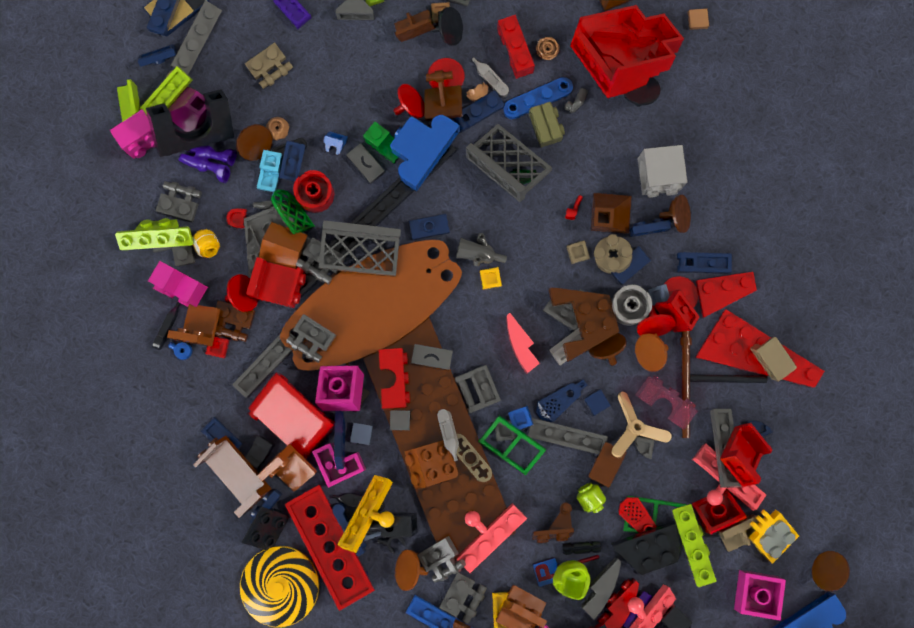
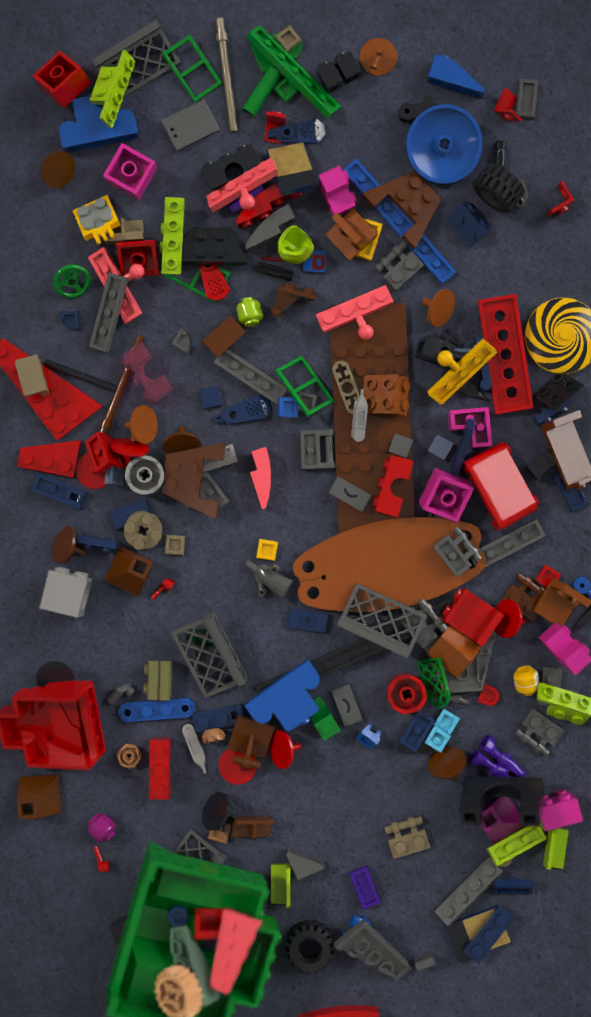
camera: 160 degrees left, 5 degrees up
dark orange bracket [257,444,317,491] -> none
medium nougat plate [266,117,289,140] -> none
dark grey plate [417,536,466,583] -> none
tan piece [612,392,671,457] -> none
red panel [720,423,772,487] -> none
none -> green piece [53,264,91,298]

